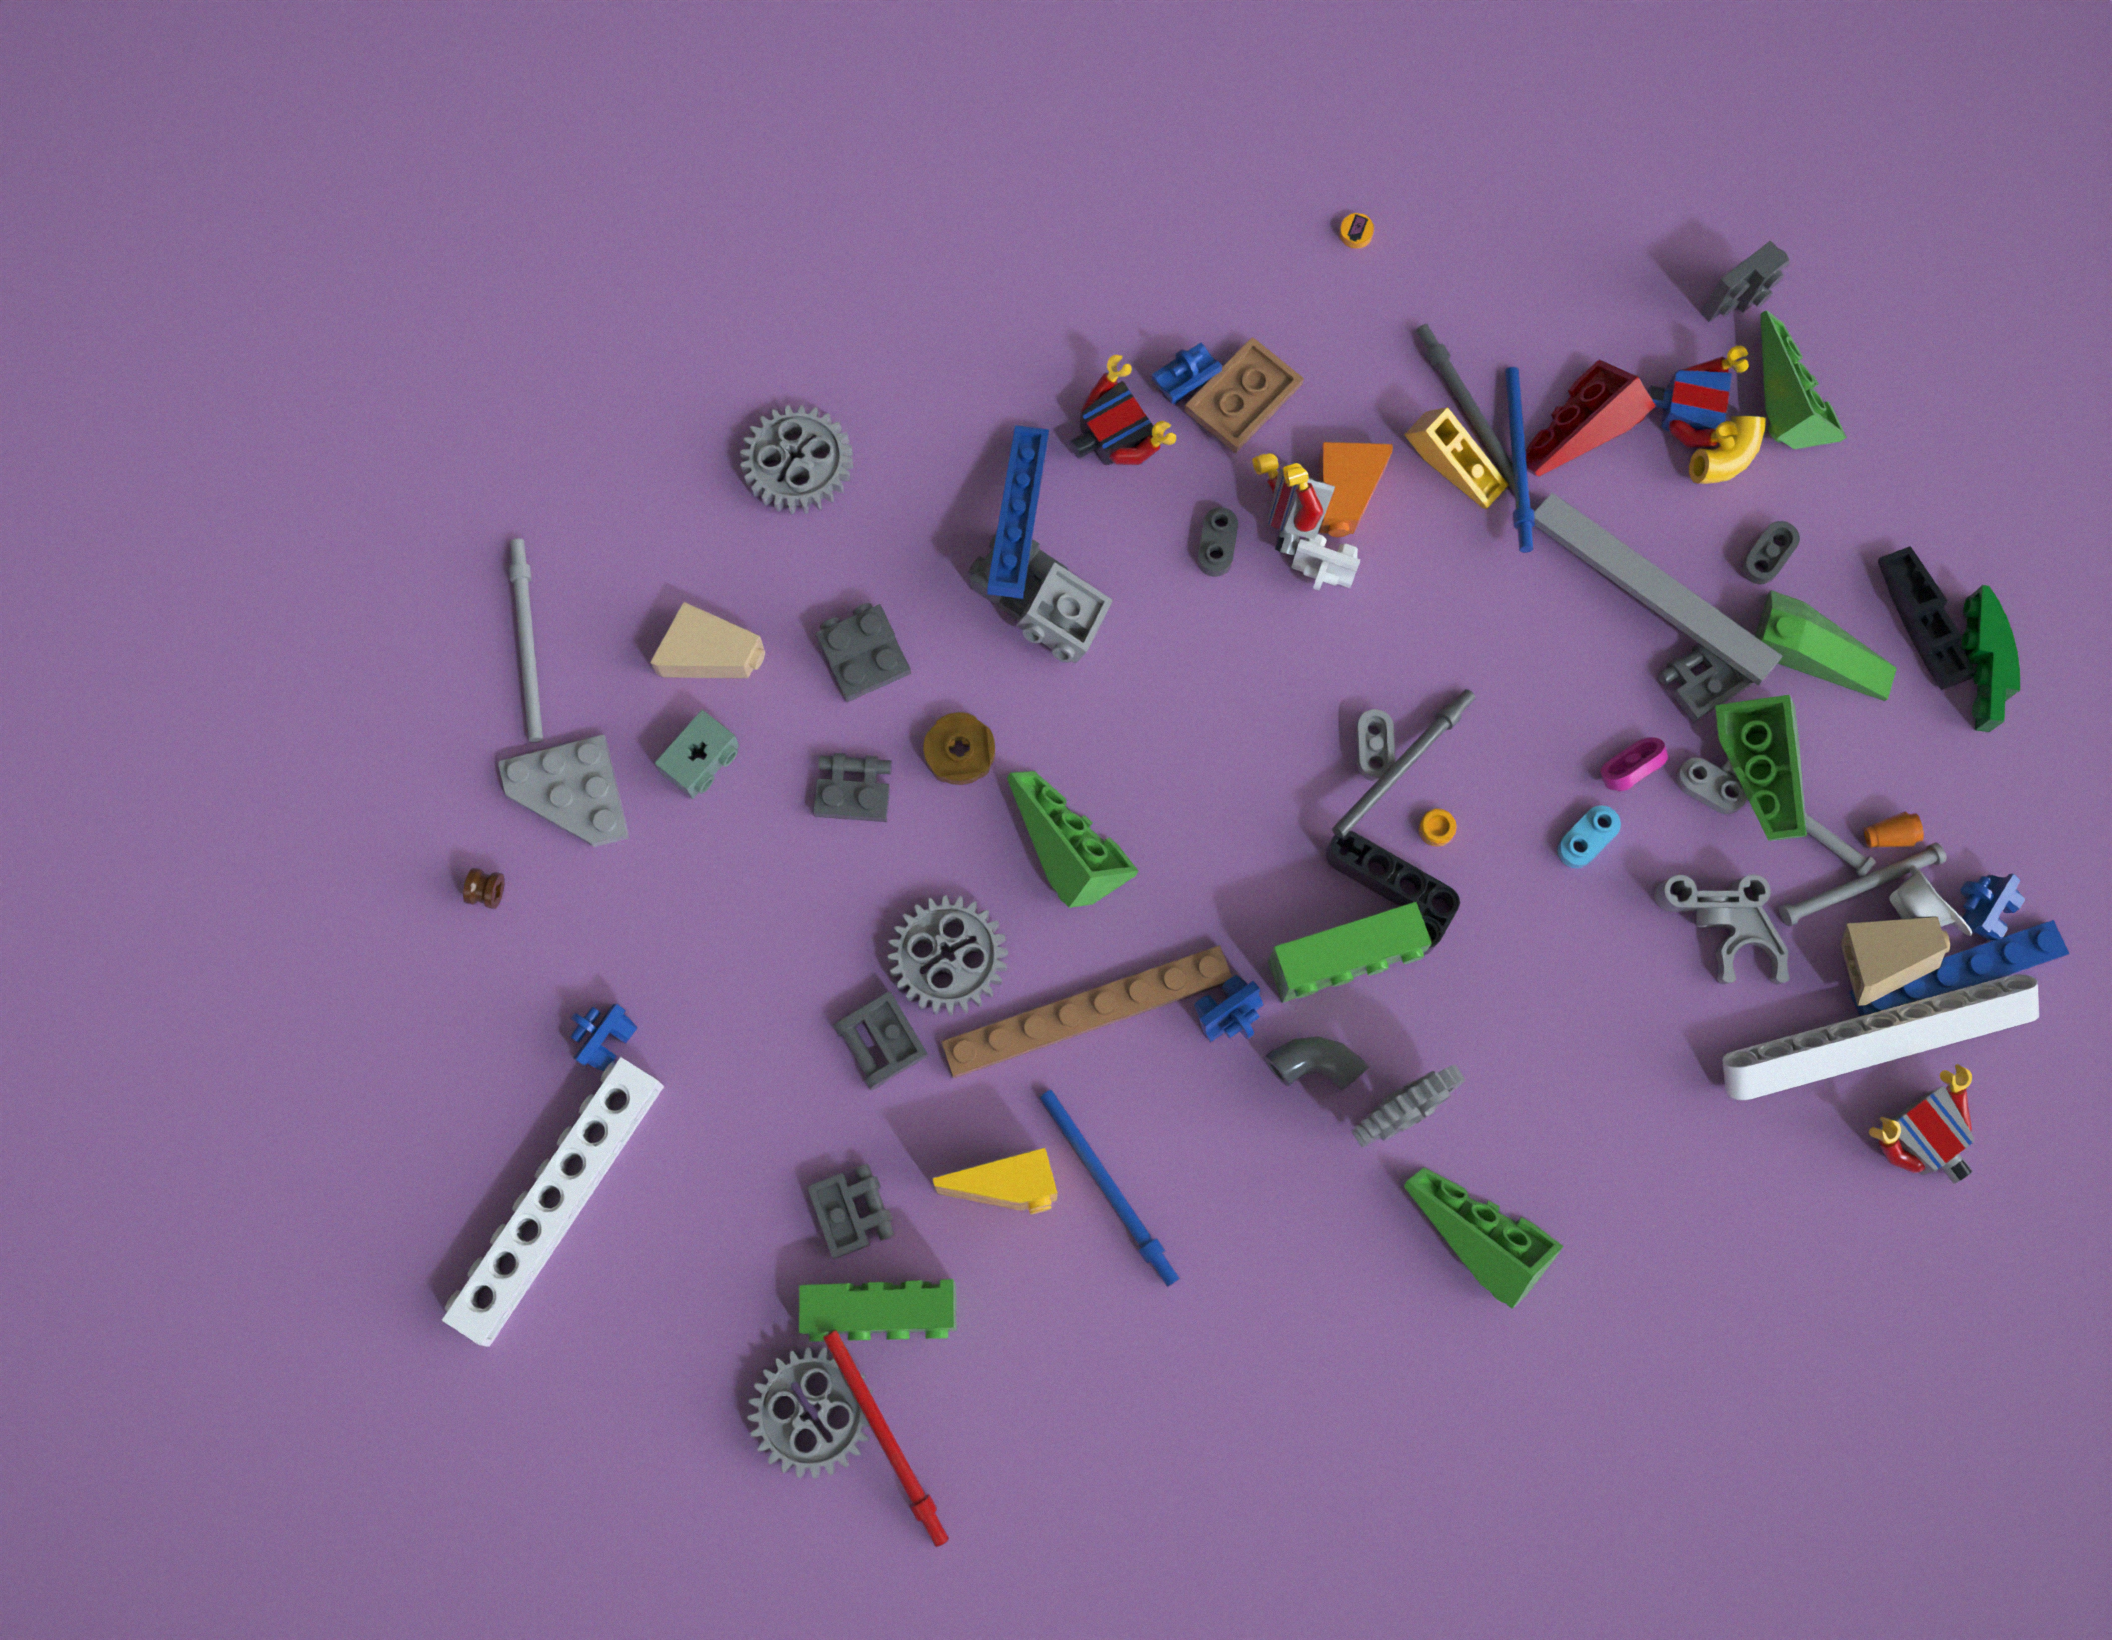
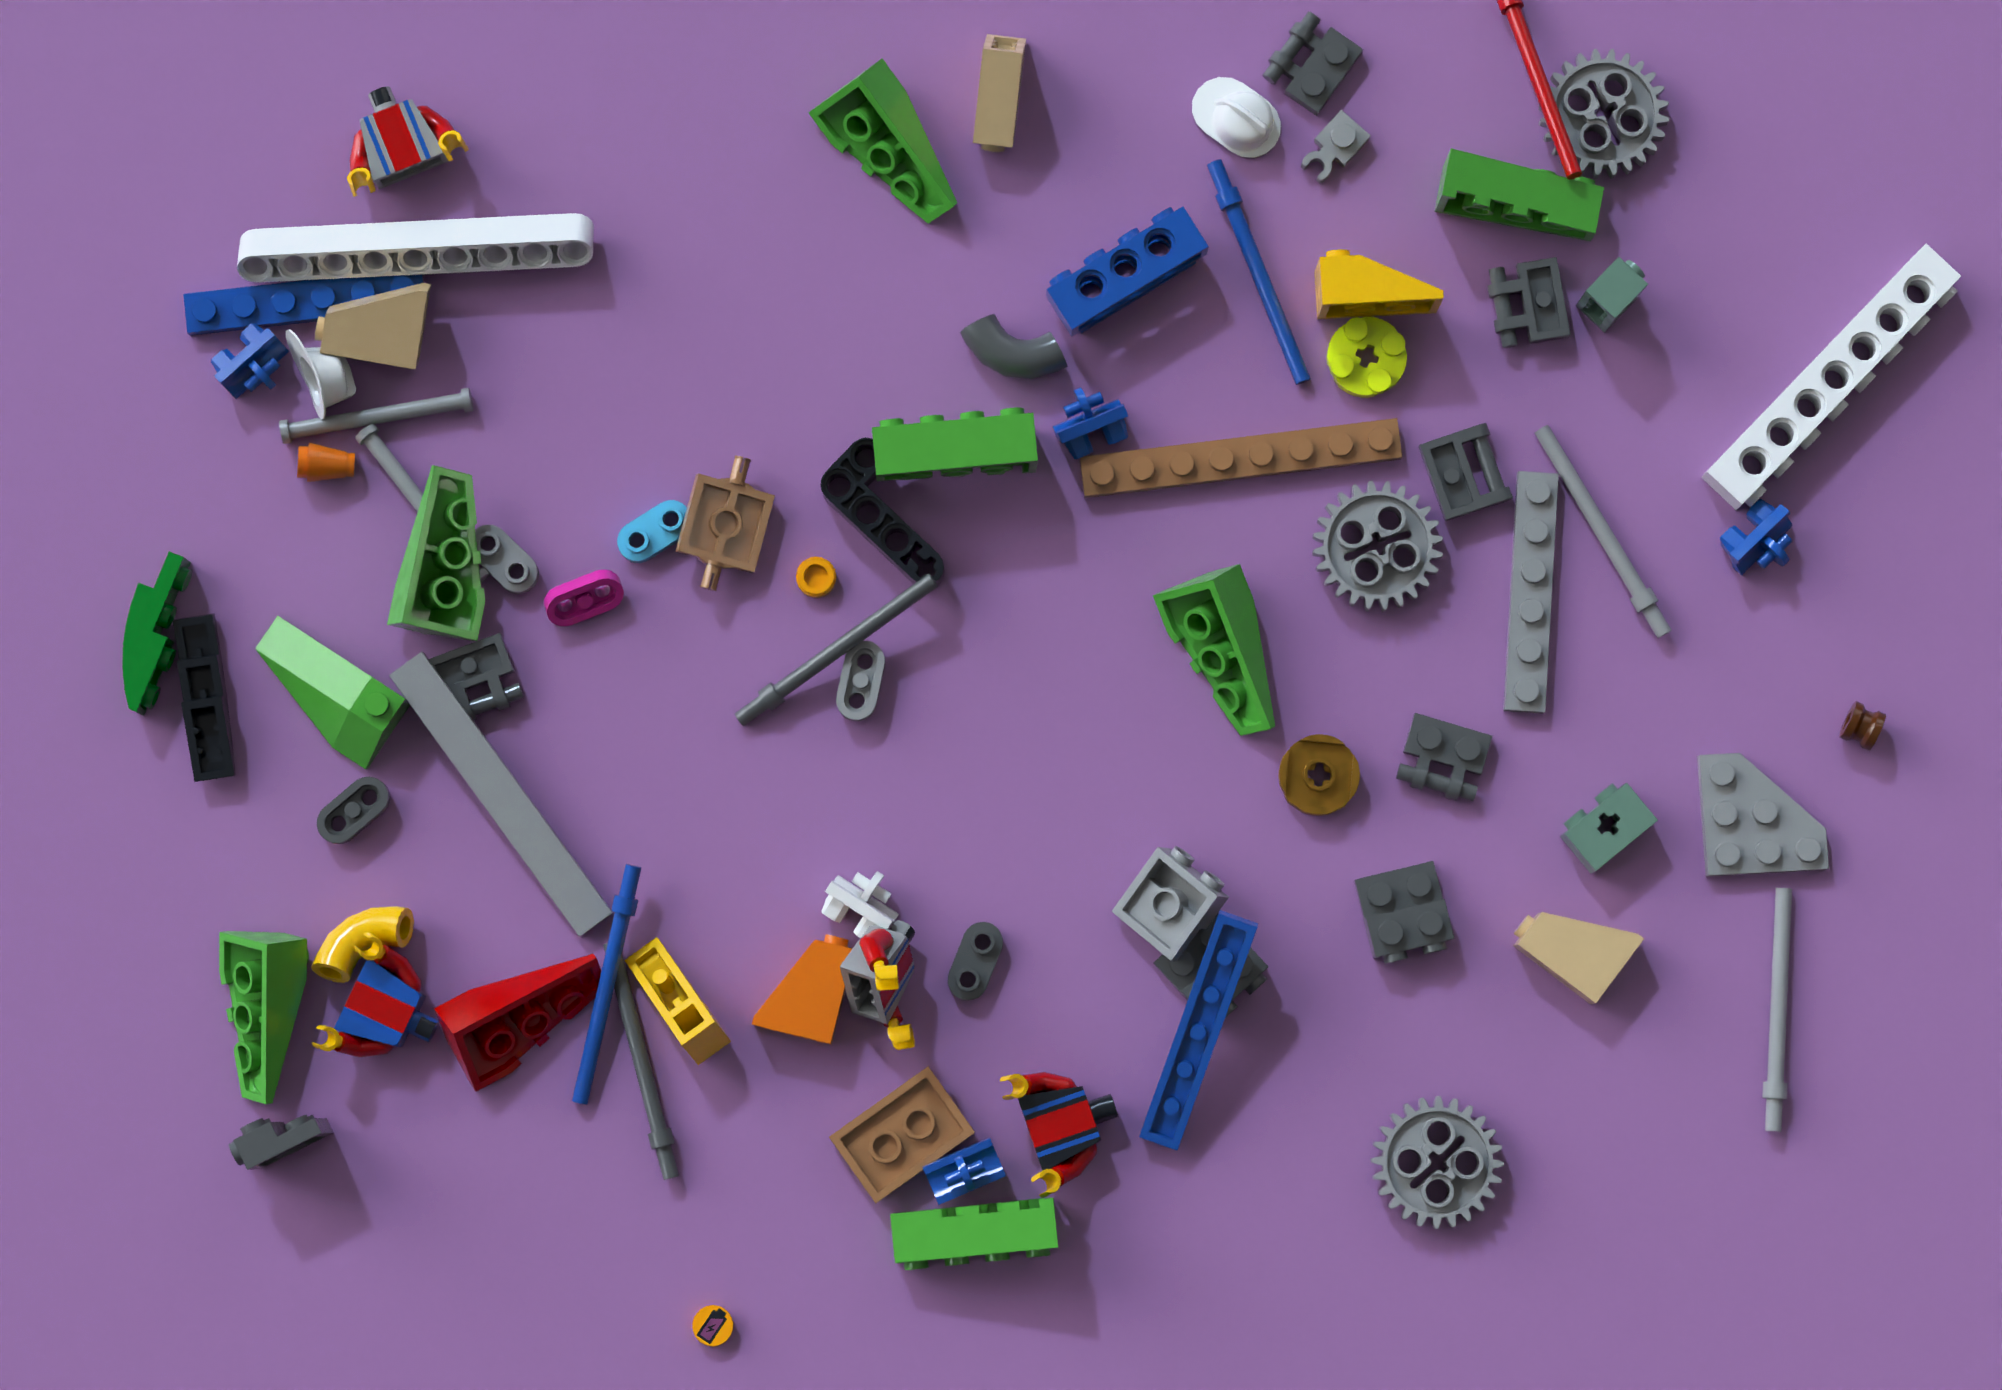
camera: 165 degrees left, 10 degrees up
light grey gear [1352,1065,1465,1147] -> none
light grey piece [1654,874,1790,985] -> none
none -> medium nougat plate [675,455,775,591]
none -> bright green wedge [890,1197,1058,1270]
none -> tan slope [973,34,1026,152]
none -> blue brick [1046,206,1209,337]
none -> white piece [1192,77,1281,158]
none -> dark grey plate [1262,11,1363,116]
none -> light grey plate [1301,110,1371,184]
none -> neon yellow plate [1326,317,1407,398]
none -> light grey plate [1503,471,1559,714]
none -> light grey bar [1535,425,1672,638]
none -> sand green brick [1576,257,1648,333]

